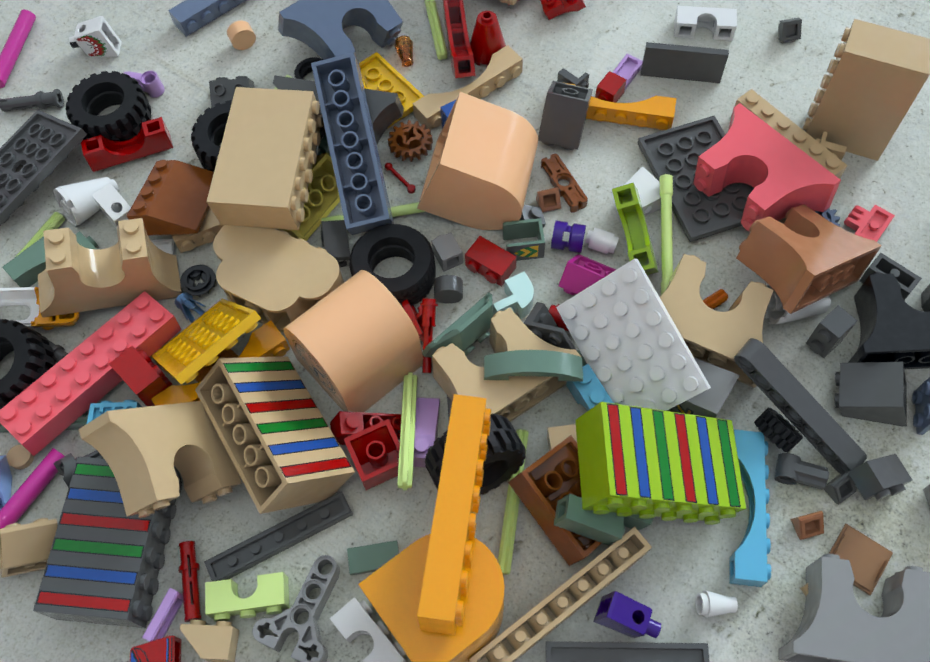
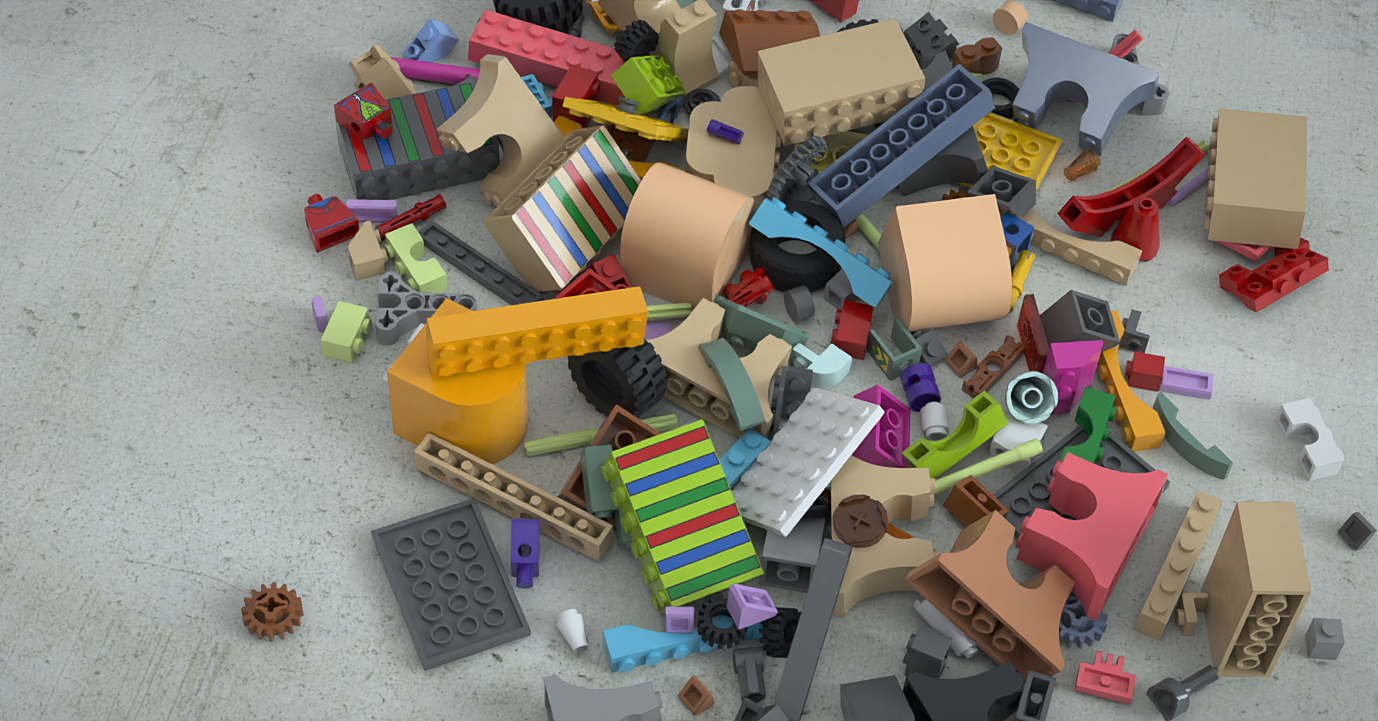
camera: 60 degrees right, 10 degrees down
tan tile [6,444,34,470] -> none
dark grey tile [640,42,729,83] -> none
none -> red torso [334,83,393,140]
none -> lime slope [611,55,686,114]
none -> black tyre [614,19,659,62]
none -> dark grey bush [616,96,639,114]
none -> lavender tile [665,607,694,633]
none -> black tyre [697,594,748,649]
none -> dark purple piece [707,119,744,144]
none -> lavender slope [727,583,778,630]
none -> medium azure arch [749,197,894,308]
none -> dark grey gear [767,135,827,202]
none -> reddish brown tile [833,494,888,548]
none -> dark orange brick [943,475,1010,527]
none -> dark orange brick [952,37,1002,75]
none -> dark grey slope [967,166,1036,217]
none -> light aqua cone [1005,371,1058,423]
none -> clear red tile [1017,294,1049,373]
none -> dark pink slope [1043,340,1103,415]
none -> green arch [1060,386,1117,464]
none -> dark grey piece [1146,665,1220,721]
none -> sand green slope [1152,392,1233,480]

